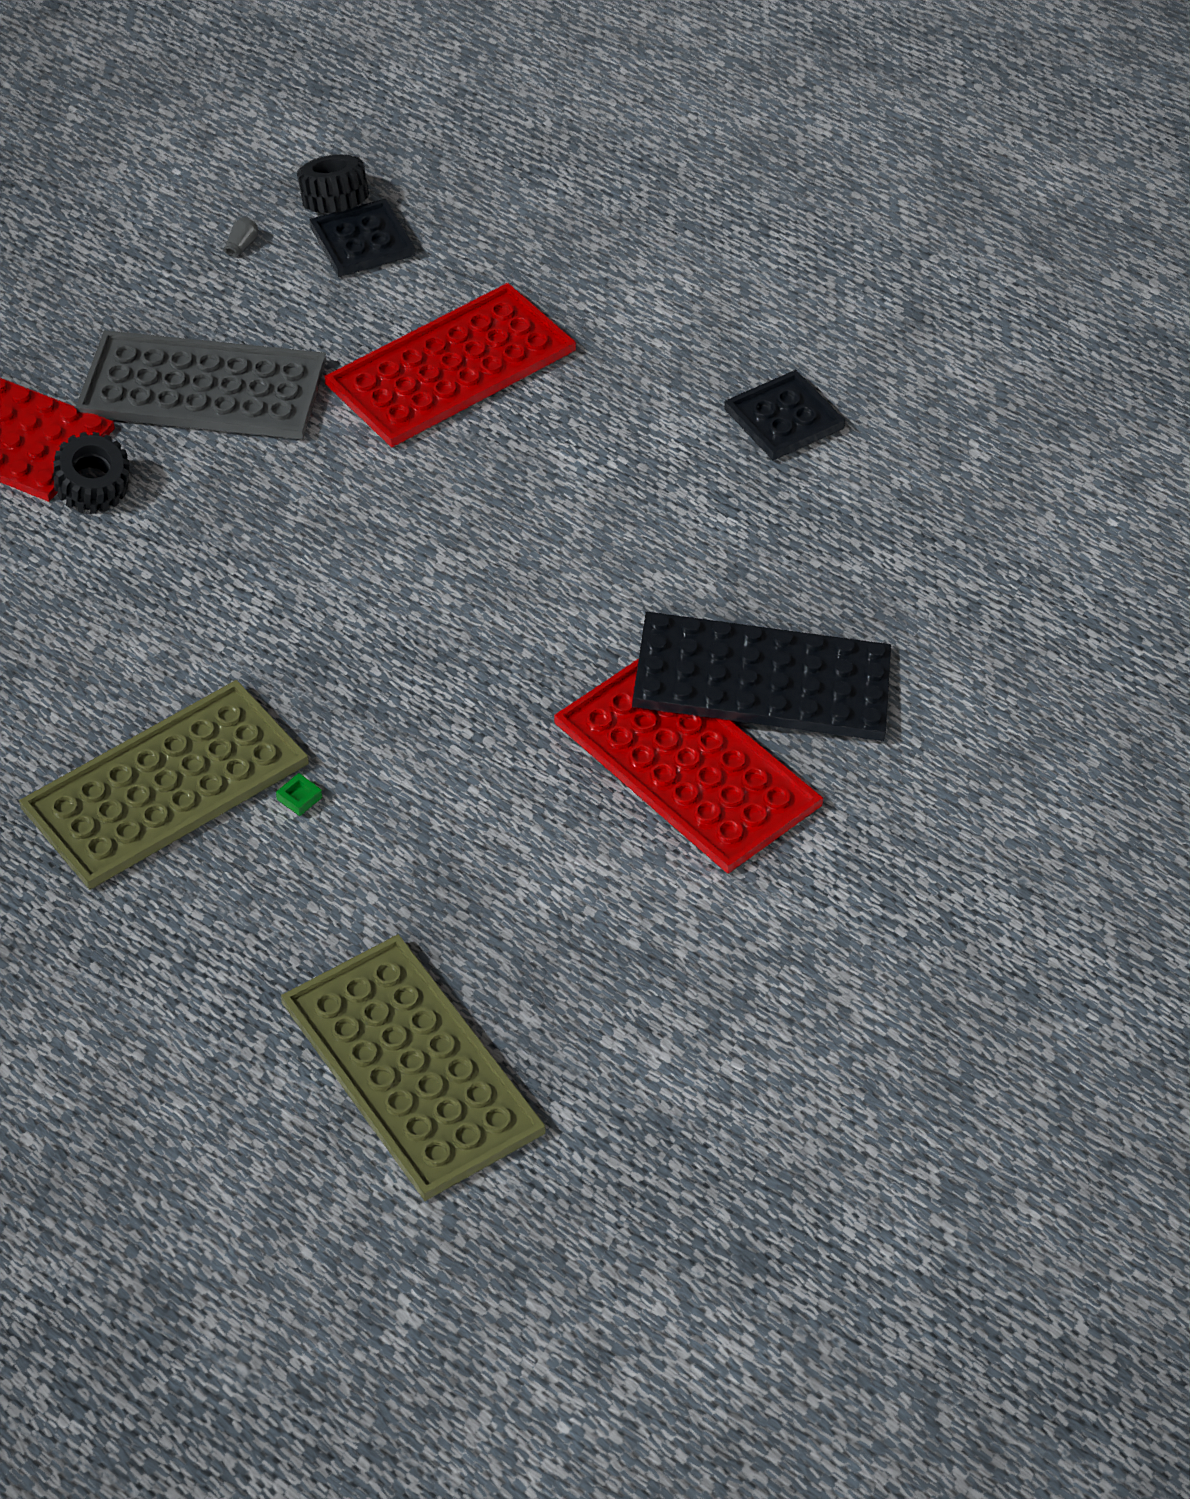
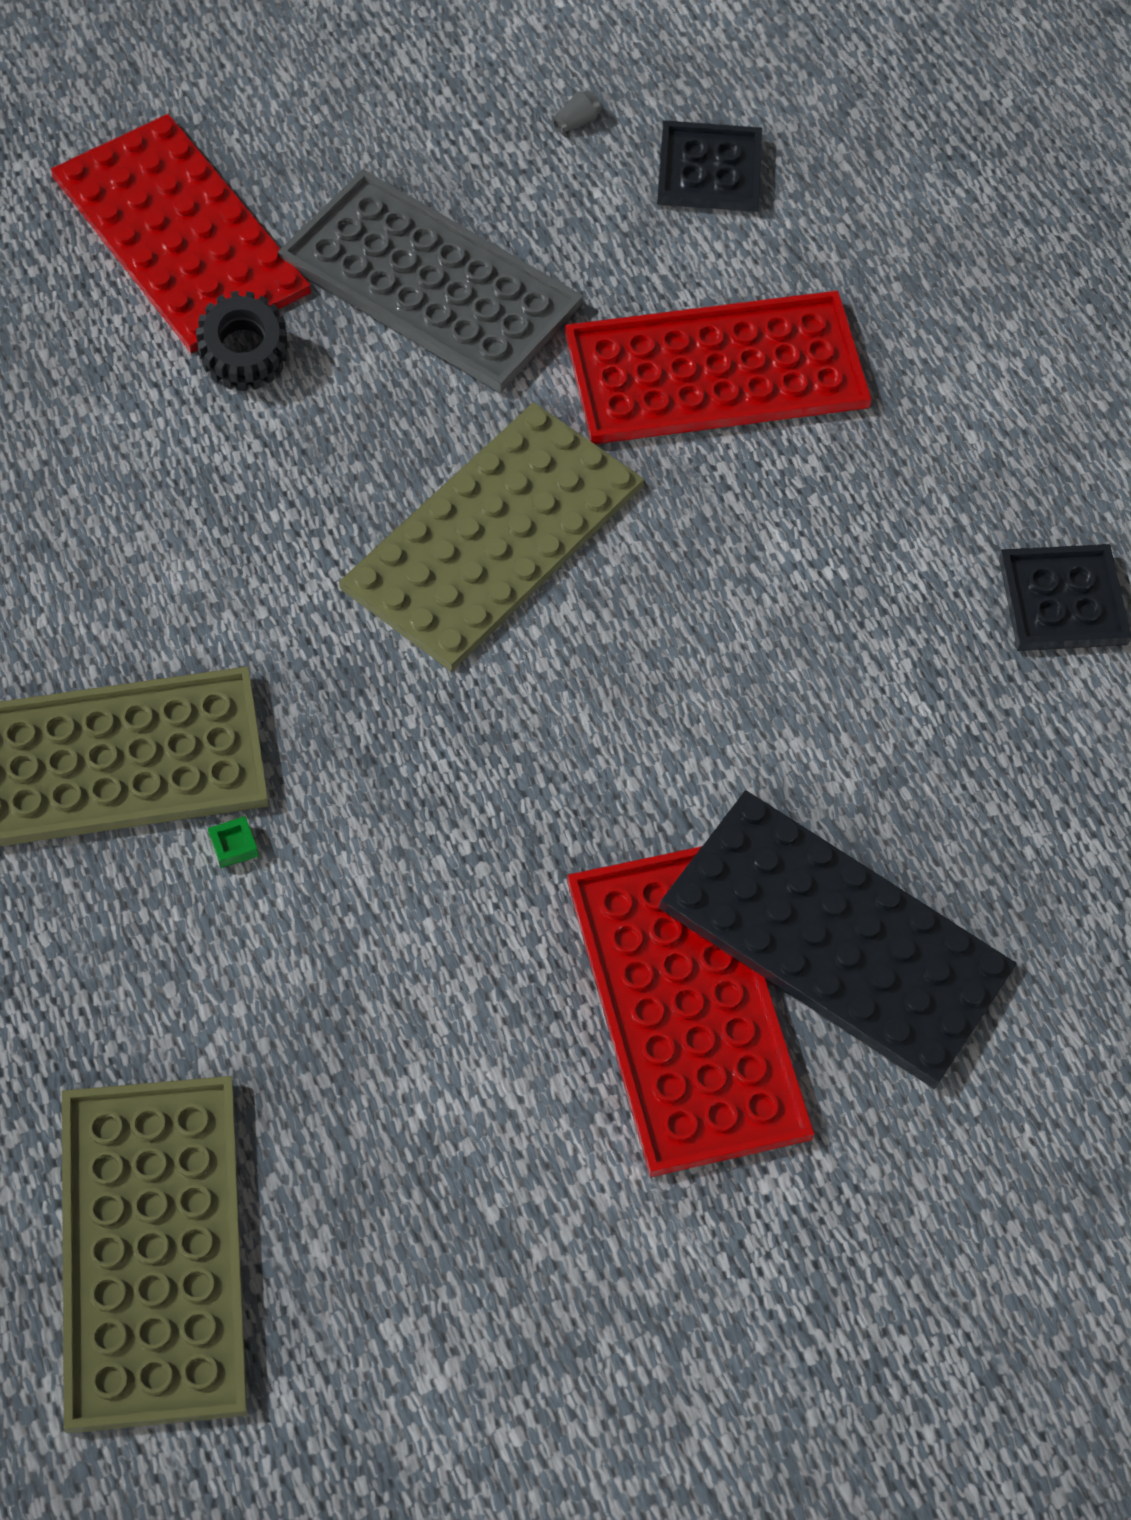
camera: 25 degrees right, 10 degrees up
black tyre [297,155,369,213] -> none
none -> olive plate [339,402,644,672]

